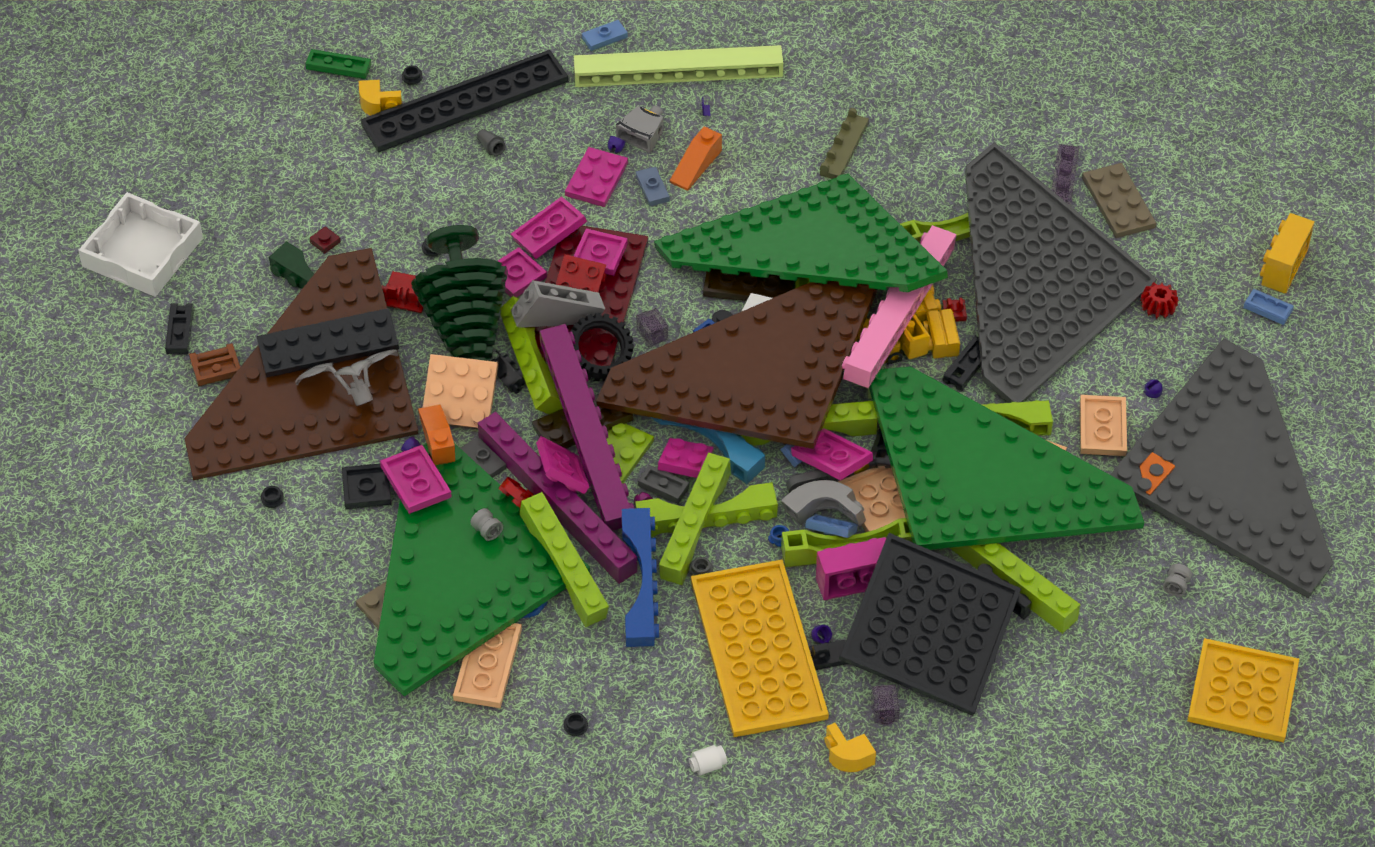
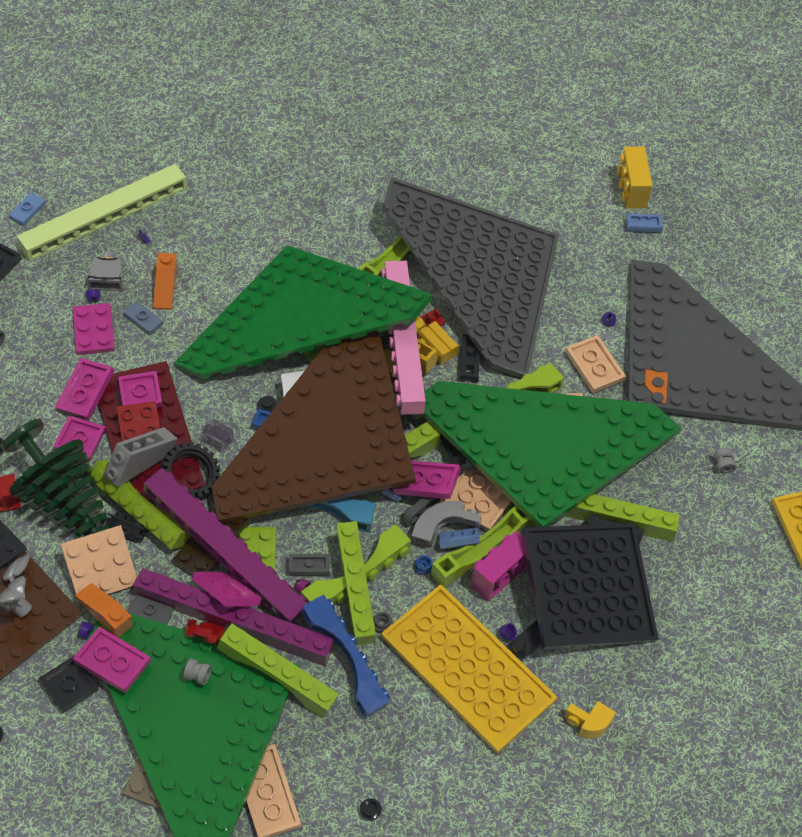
camera: 35 degrees left, 5 degrees up
dark pink plate [658,438,714,478] -> none
white brick [689,745,727,776] -> none
dark brown plate [703,268,794,301] -> none
olive hinge [820,108,869,179] -> none
clear purple brick [871,684,900,725] -> none
clear purple plate [1052,144,1080,206] -> none
dark tan plate [1082,163,1156,238] -> none
red gear [1140,282,1179,319] -> none

